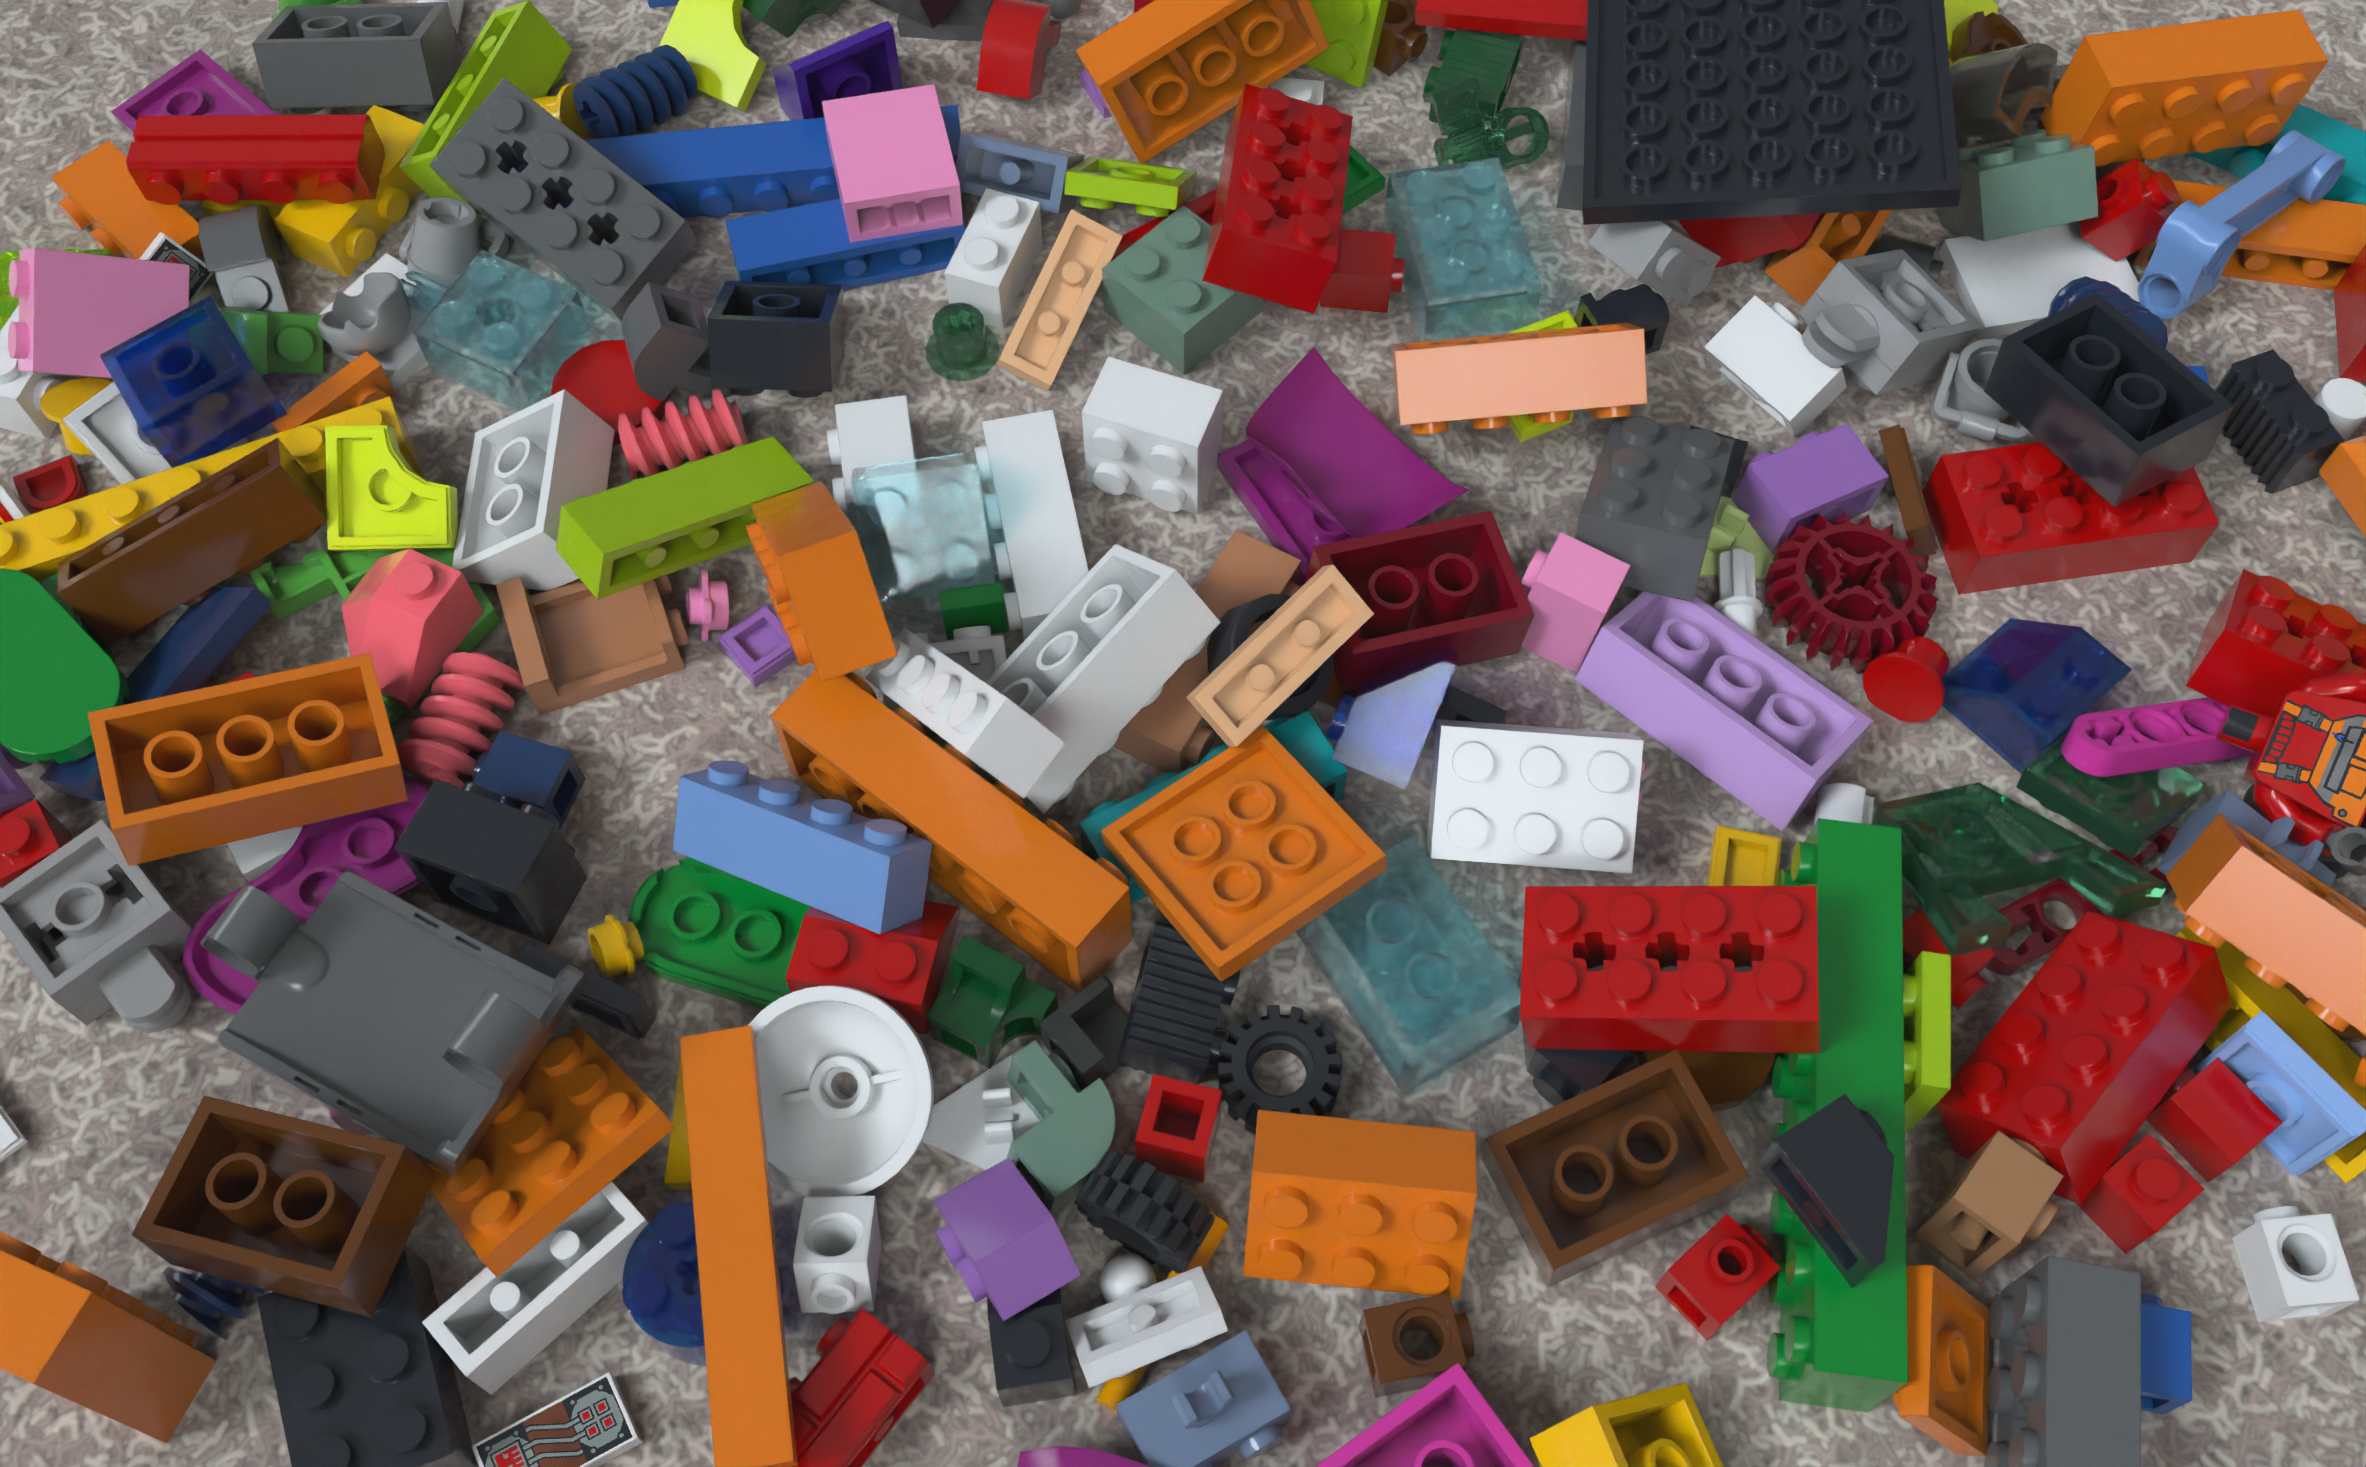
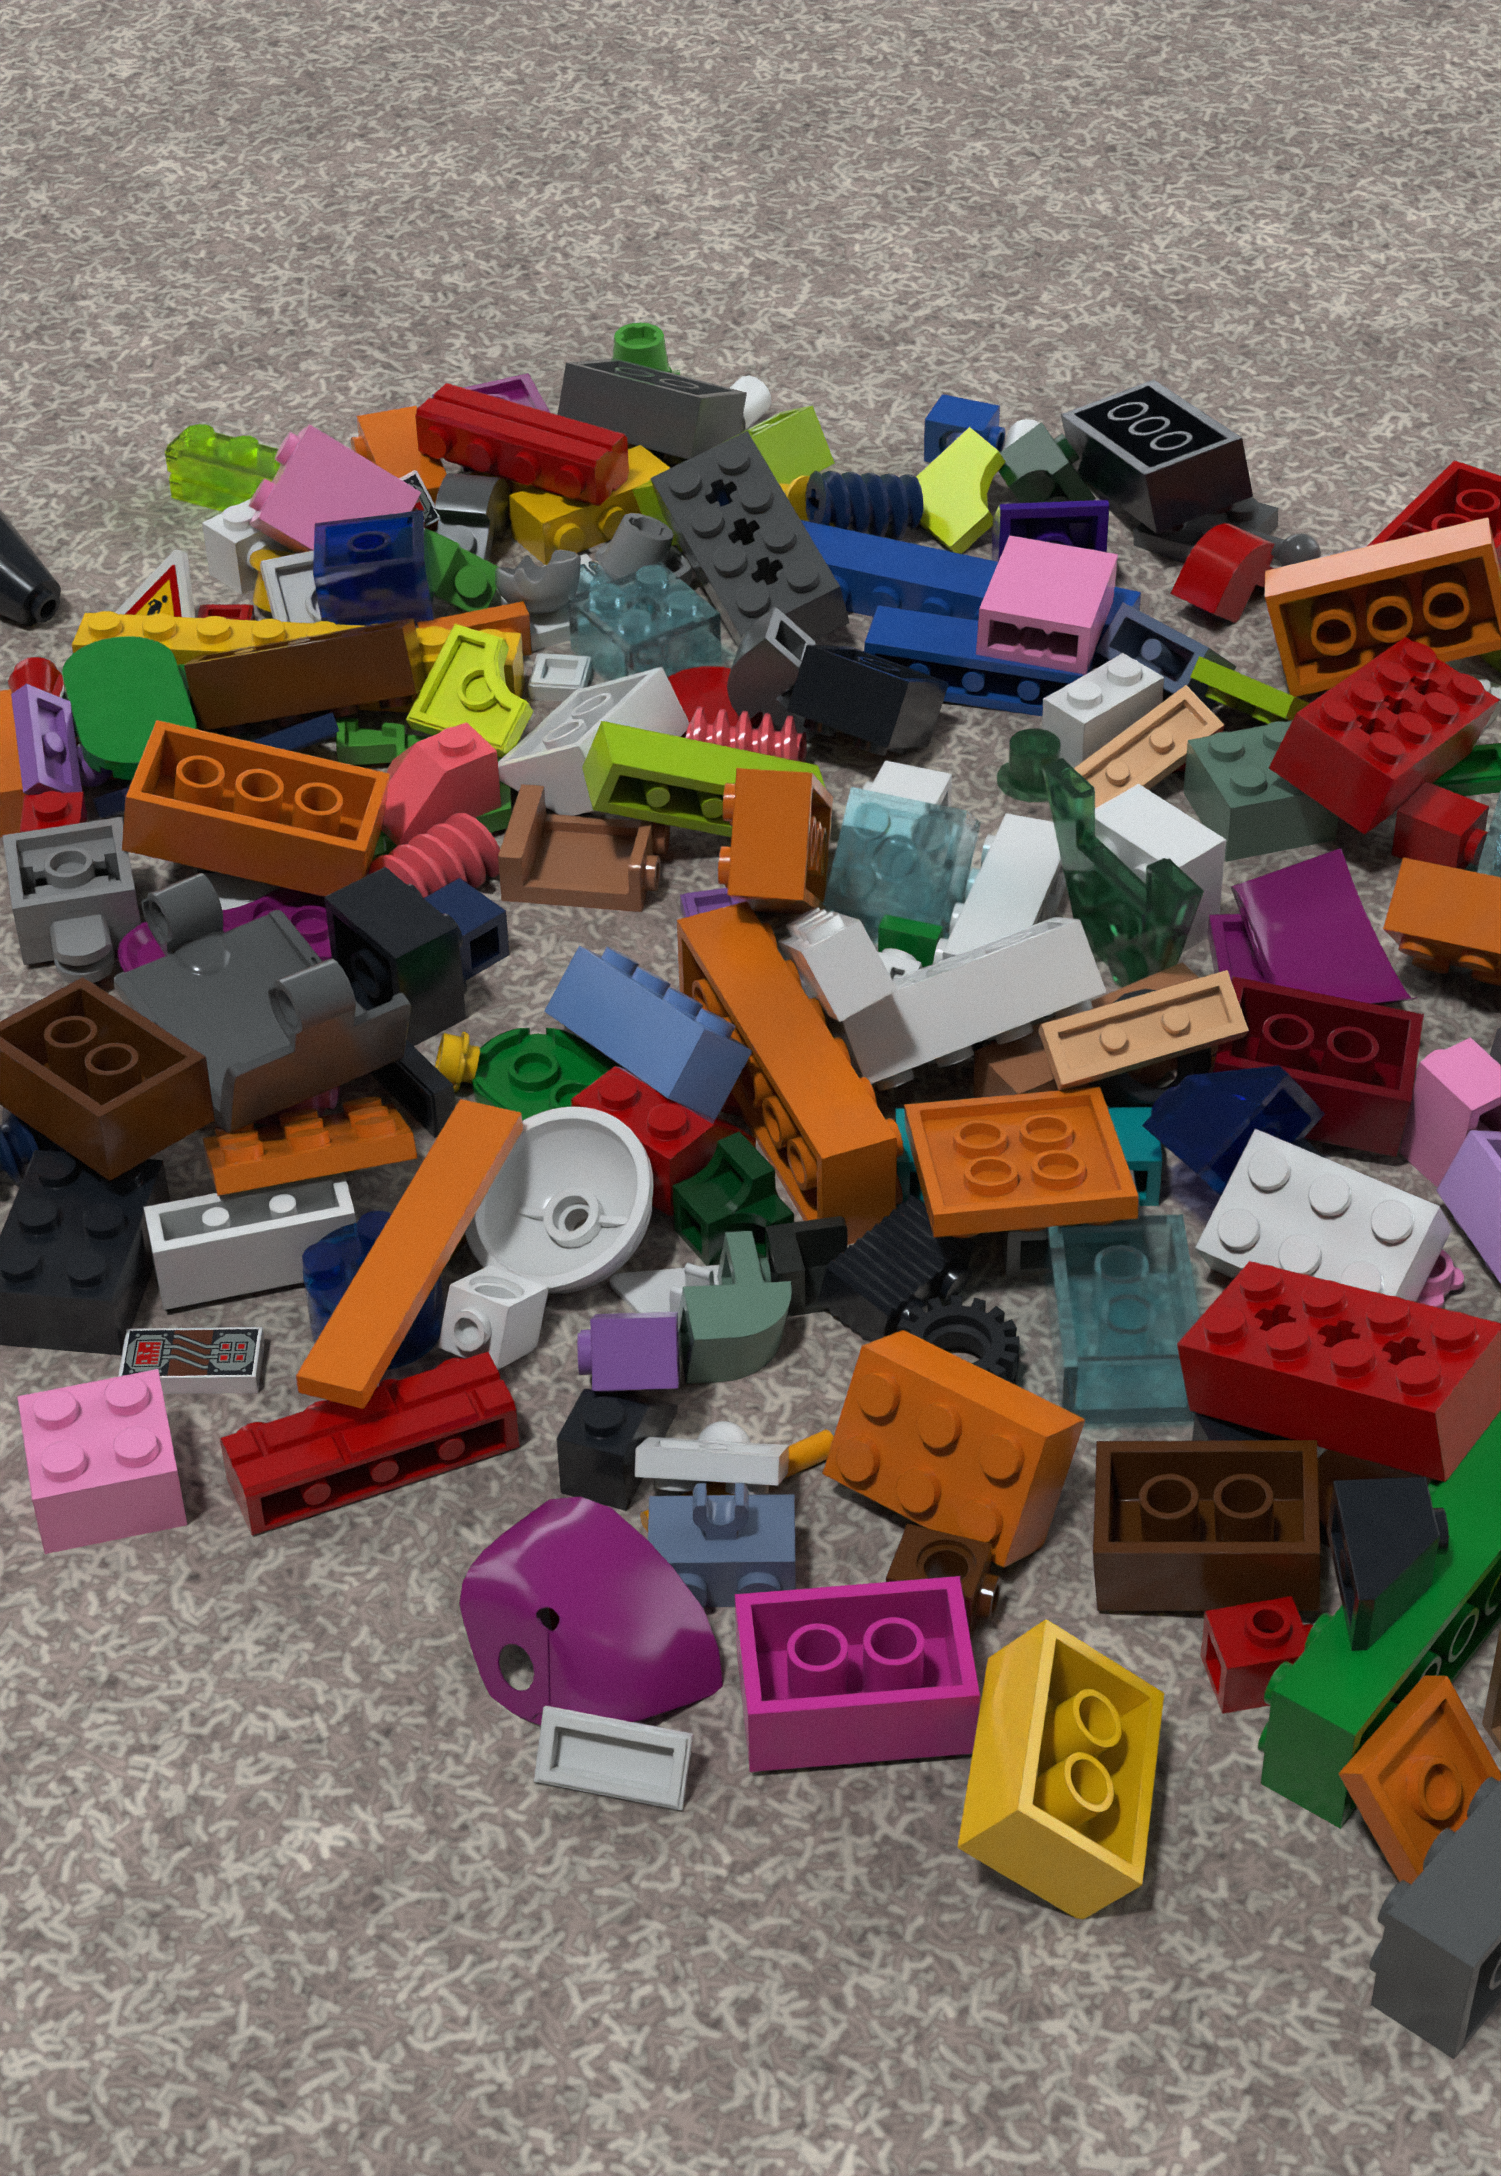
camera: 30 degrees right, 20 degrees down
bright pink plate [685,569,729,642] -> none
black tyre [1074,1150,1215,1273] -> none
red brick [1135,1074,1222,1182] -> none
none -> white tile [527,653,592,701]
none -> clear green wing [1042,758,1204,988]

